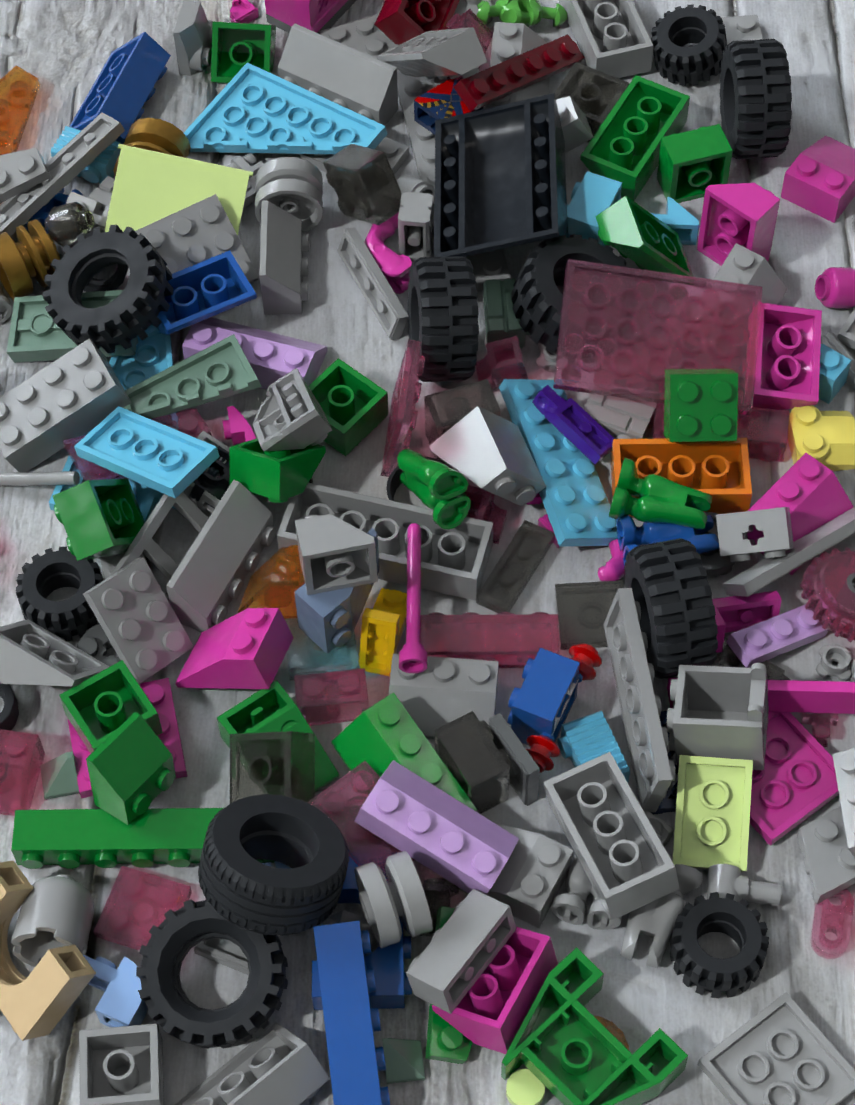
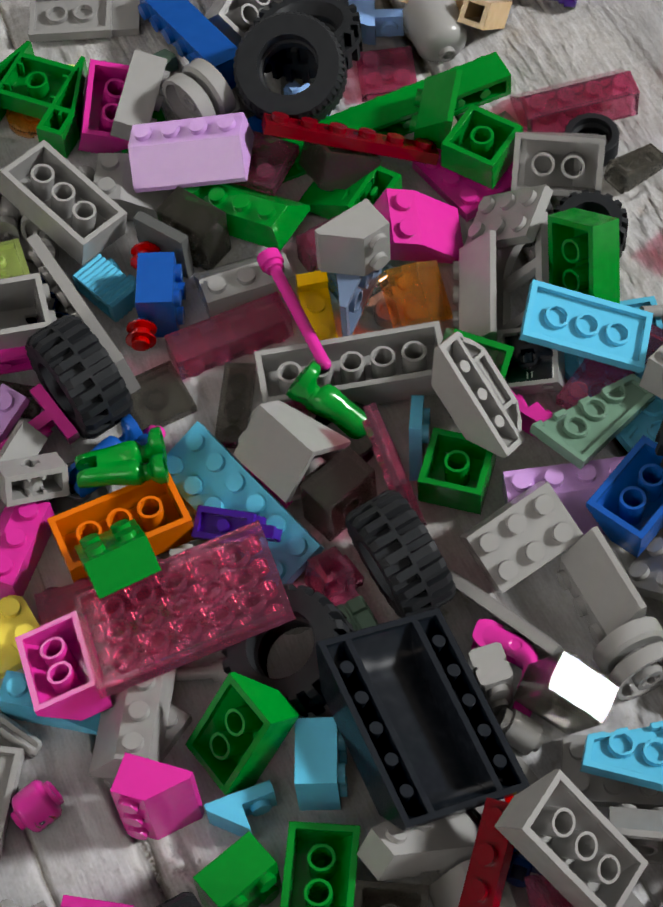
camera: 160 degrees right, 0 degrees up
none -> dark red plate [261,111,440,166]
none -> medium azure wing [409,395,430,481]
none -> light grey brick [459,481,584,593]

